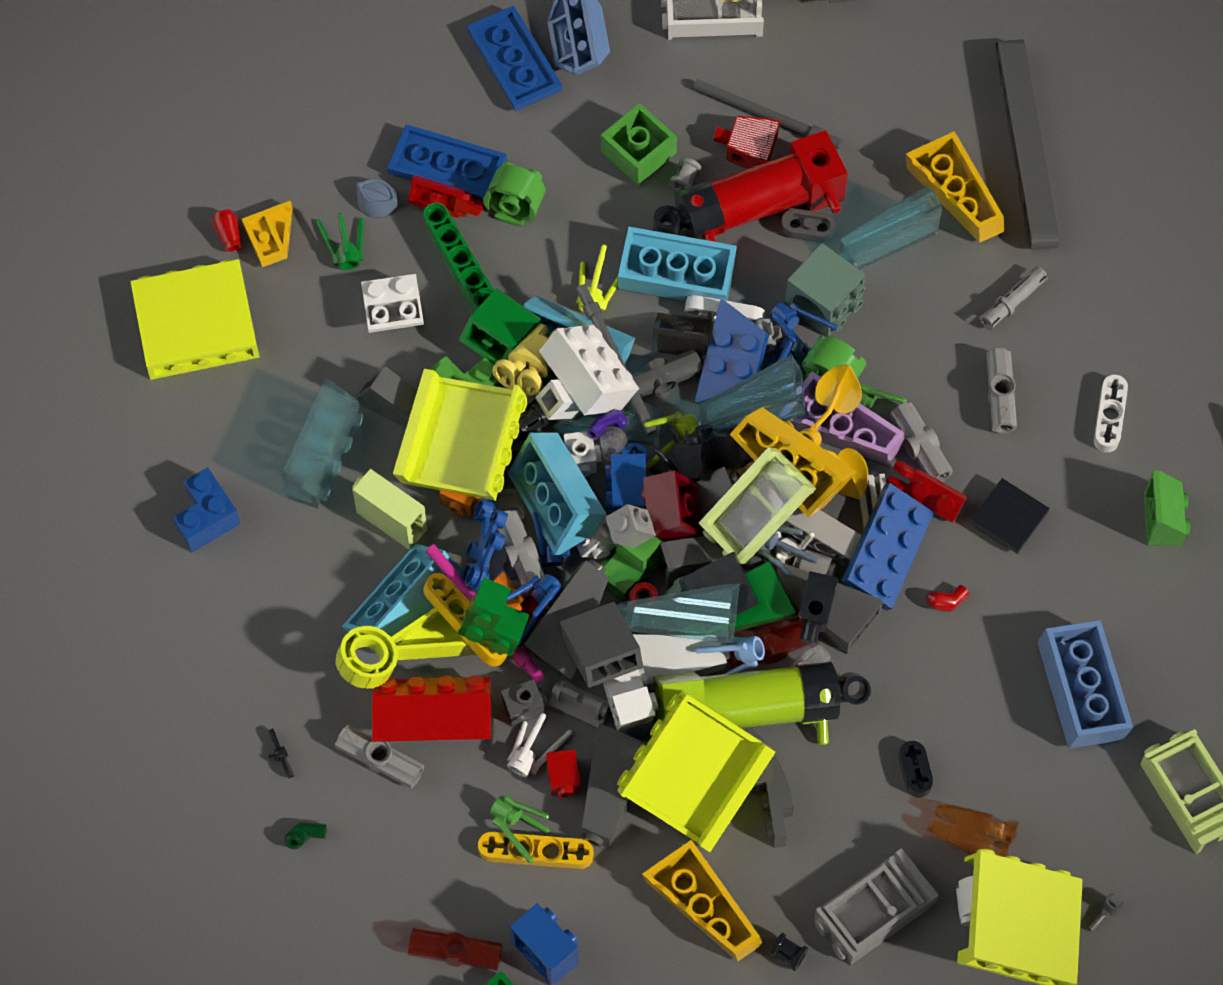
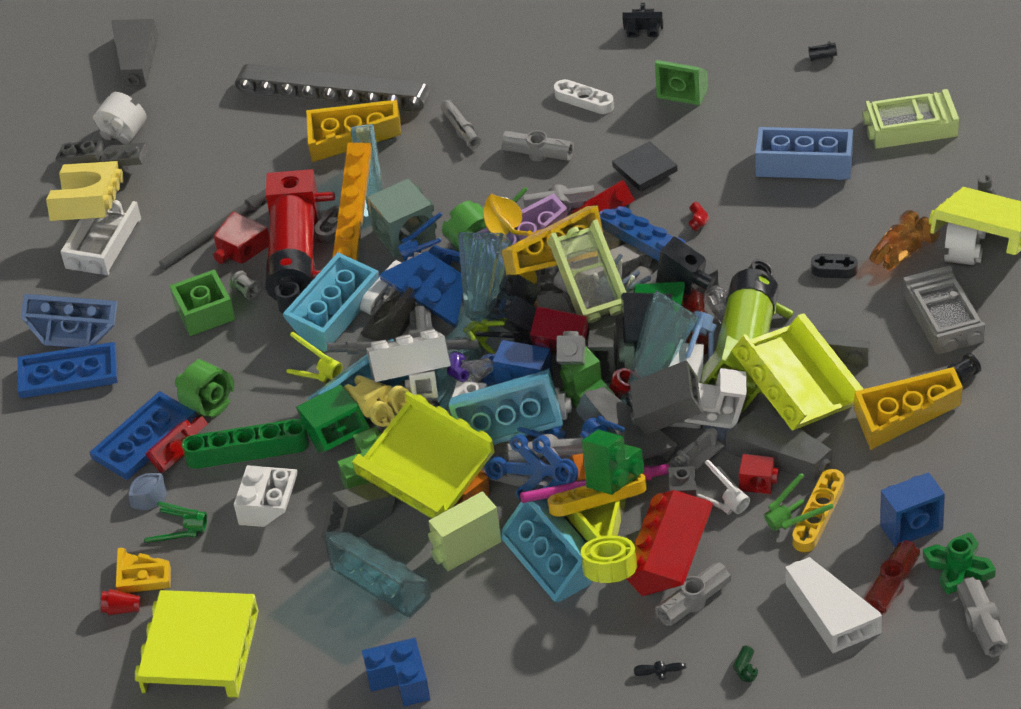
camera: 65 degrees left, 20 degrees down
none -> light orange plate [333,143,372,261]
none -> white slope [785,557,882,653]

